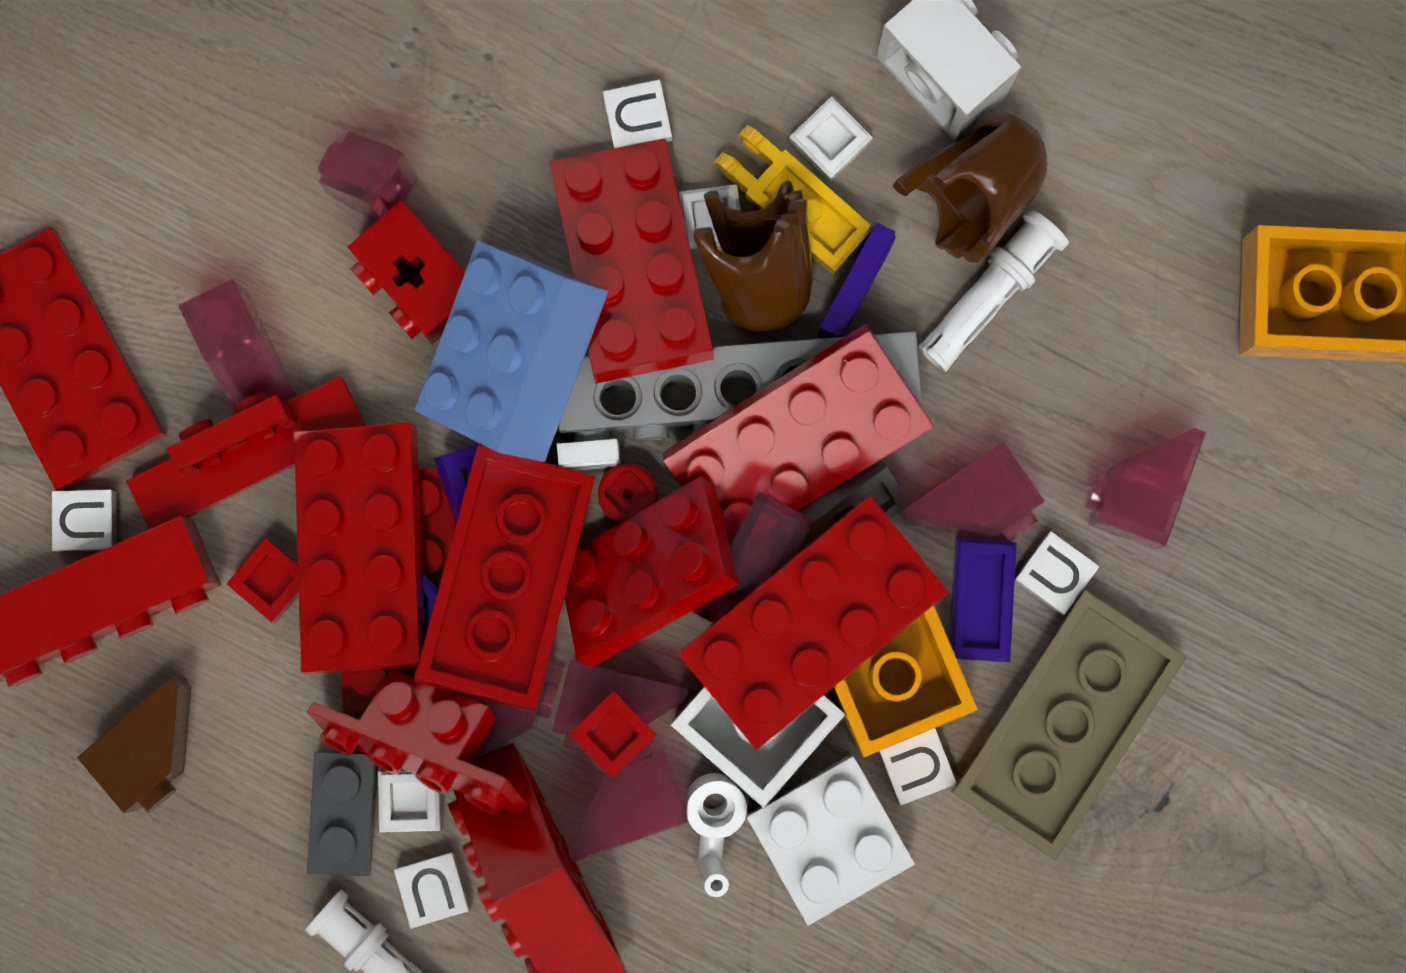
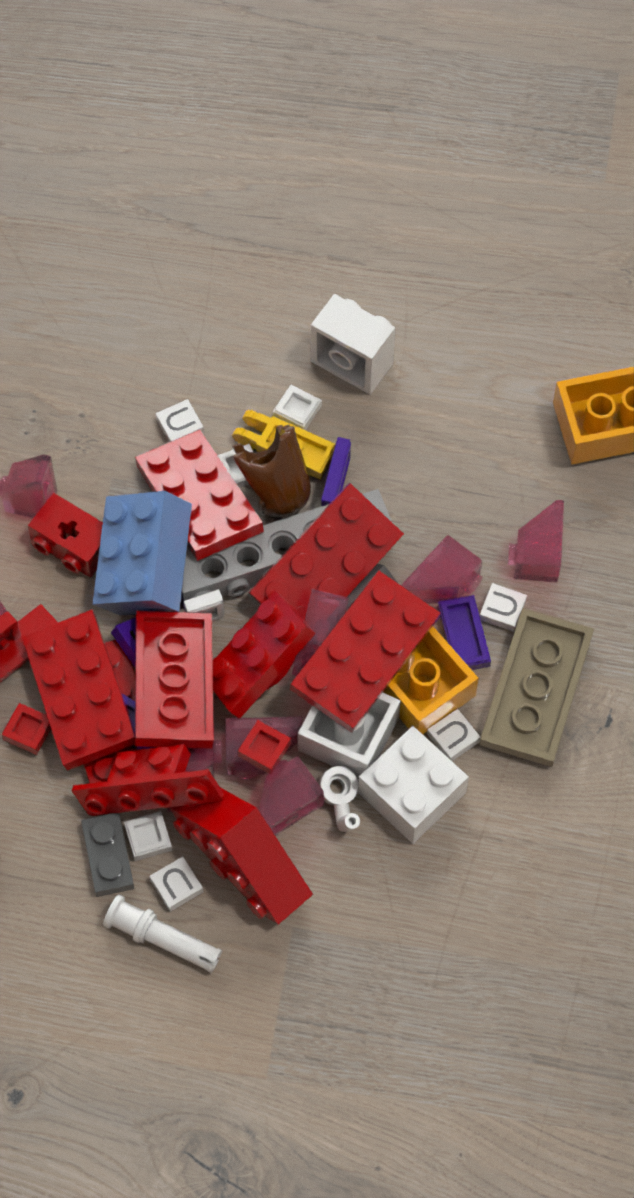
camera: 20 degrees left, 20 degrees down
red tile [597,463,658,523] -> none
reddish brown hair [893,110,1048,263] -> none
white pin [917,209,1069,373] -> none

